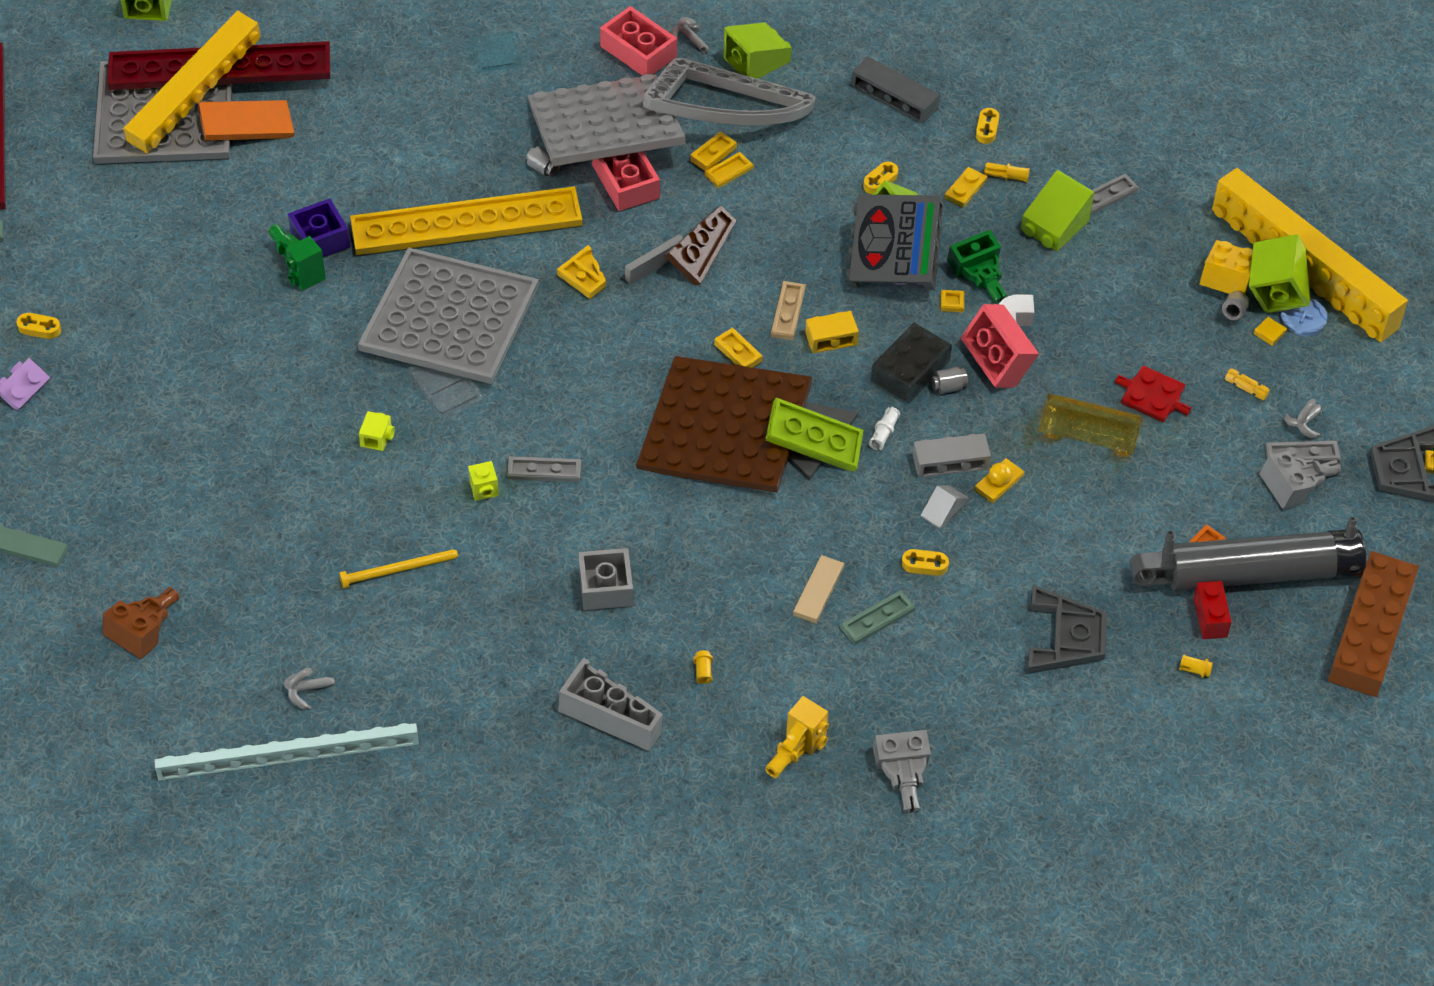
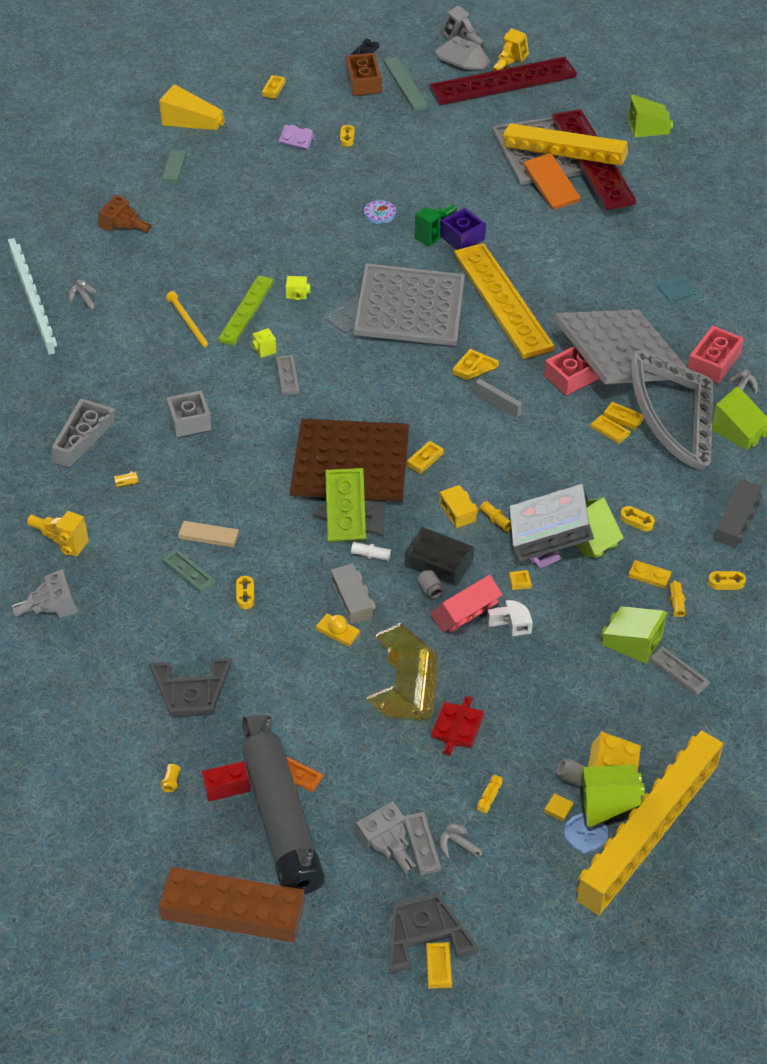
camera: 80 degrees right, 5 degrees down
wing [664,206,737,285] -> none
tan tile [771,281,806,340] -> none
light grey slope [920,485,969,529] -> none
green brick [947,230,1008,304] -> none
none -> lime plate [218,275,274,346]
none -> light blue tile [364,201,396,224]
none -> yellow pin [480,501,512,532]

